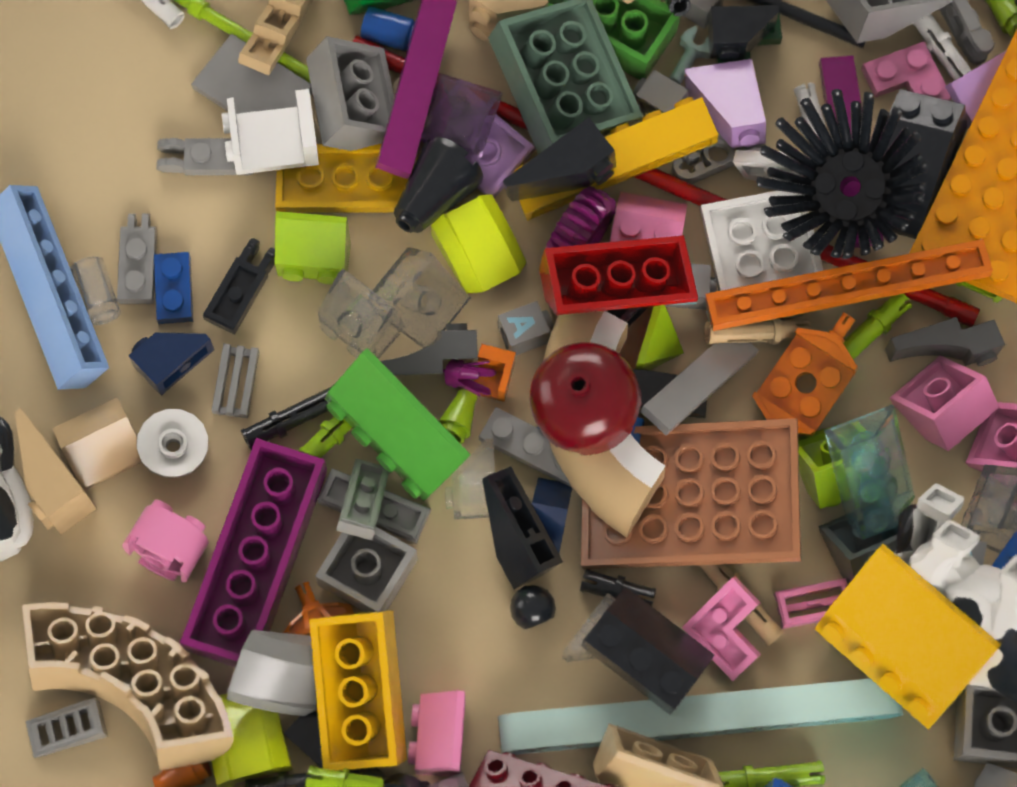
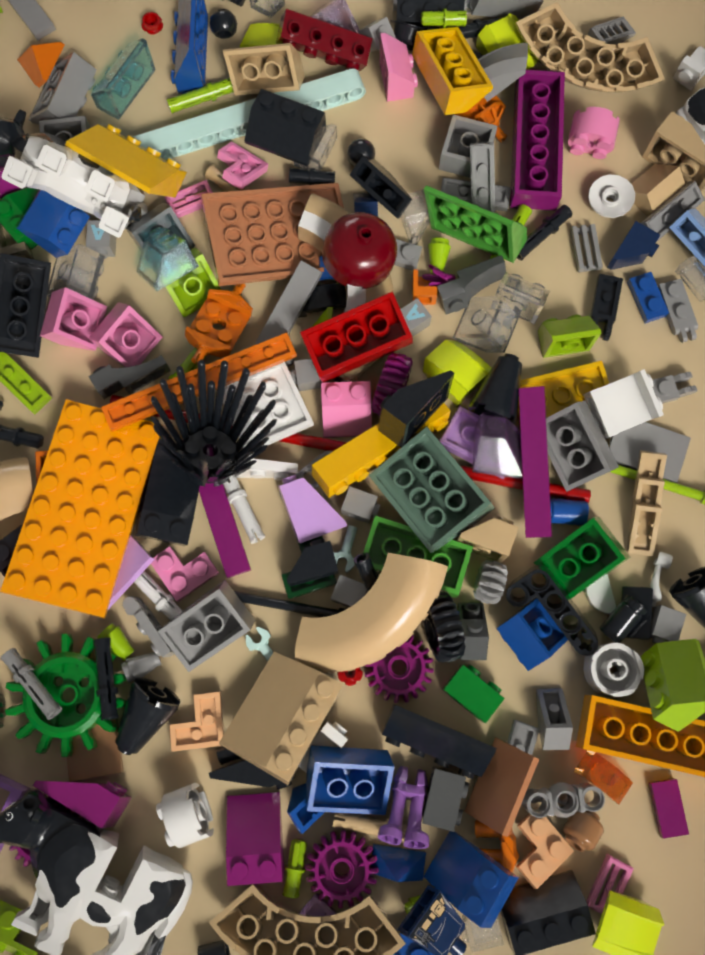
camera: 170 degrees right, 5 degrees up
none -> light grey tile [641,180,705,241]

